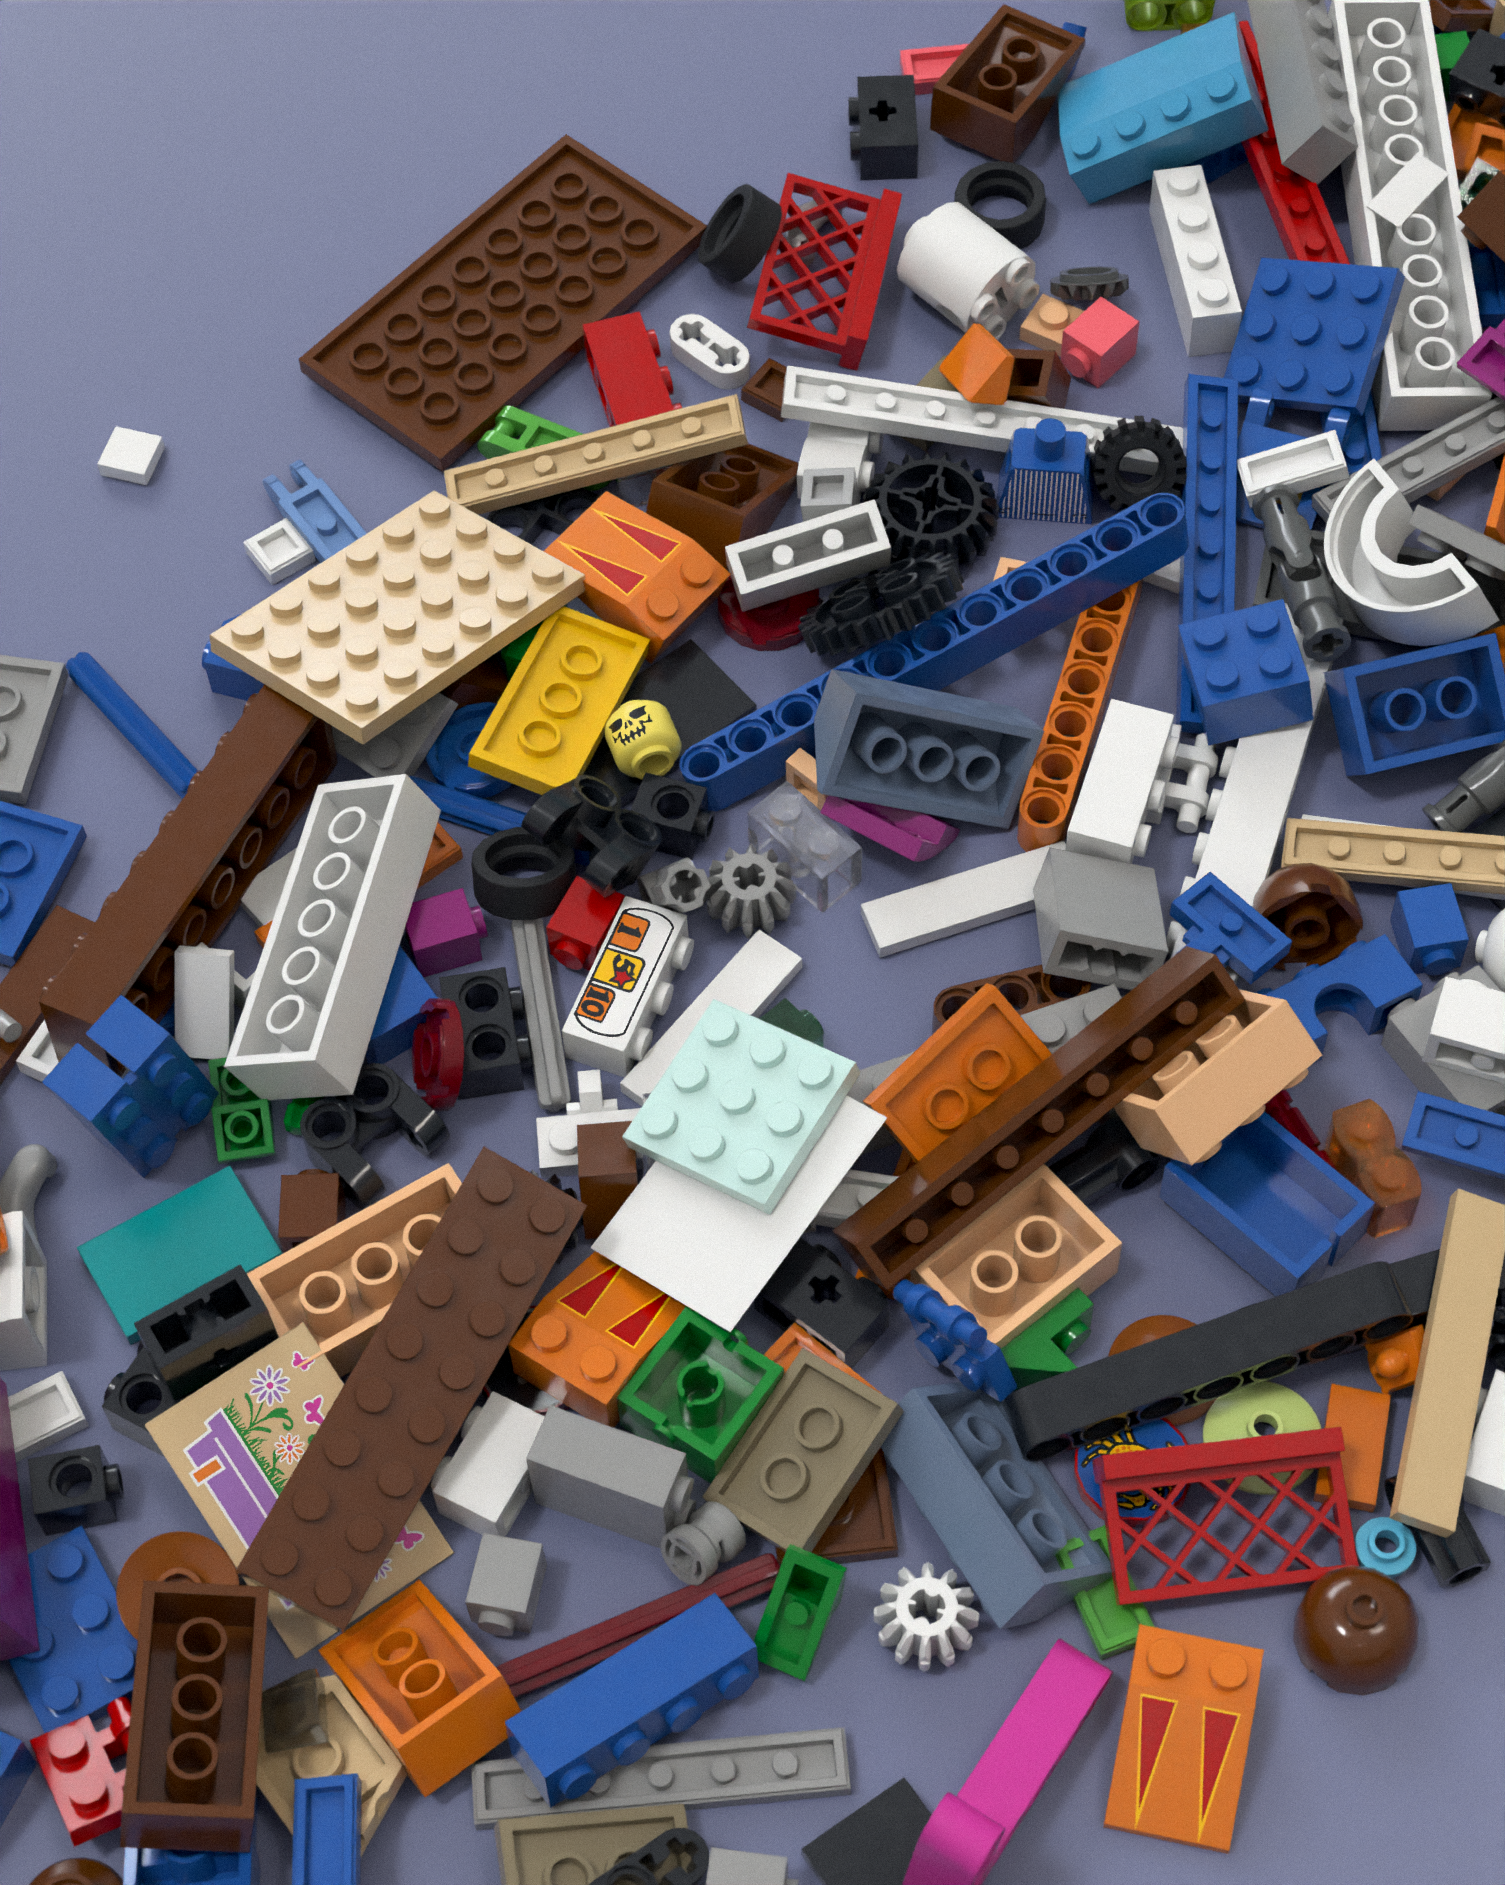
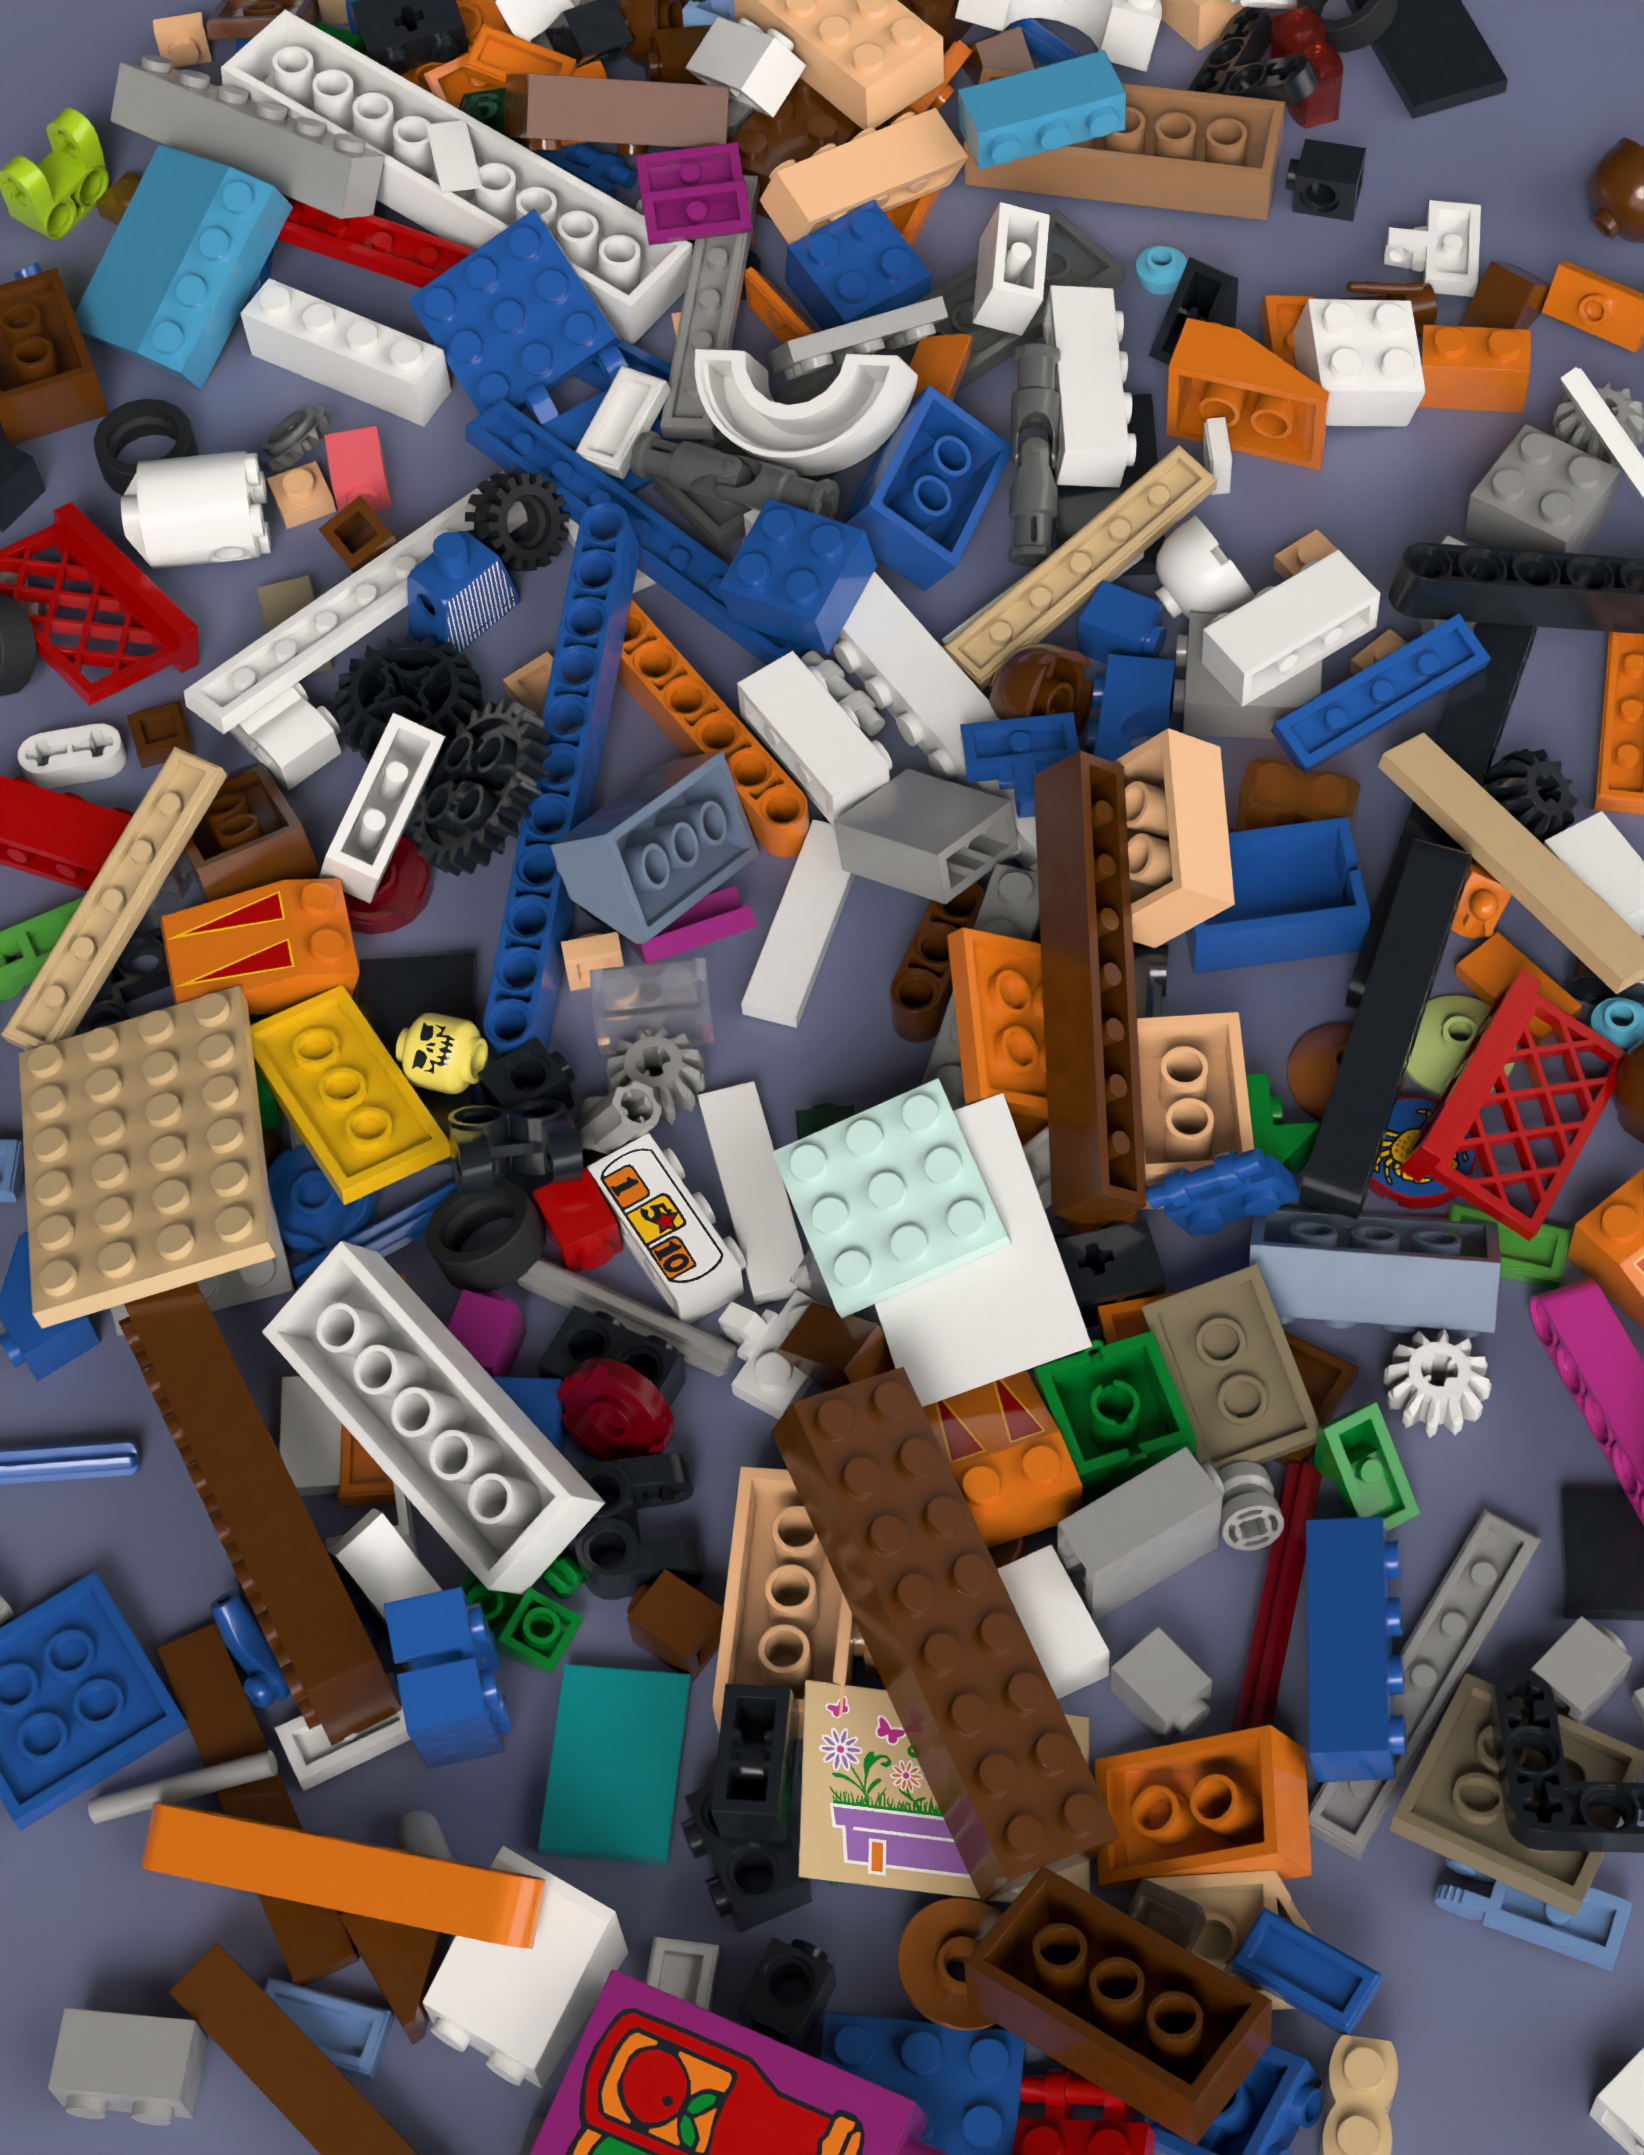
camera: 50 degrees left, 0 degrees up
light grey brick [800,467,860,522] -> none
orange slope [939,323,1015,405] -> none

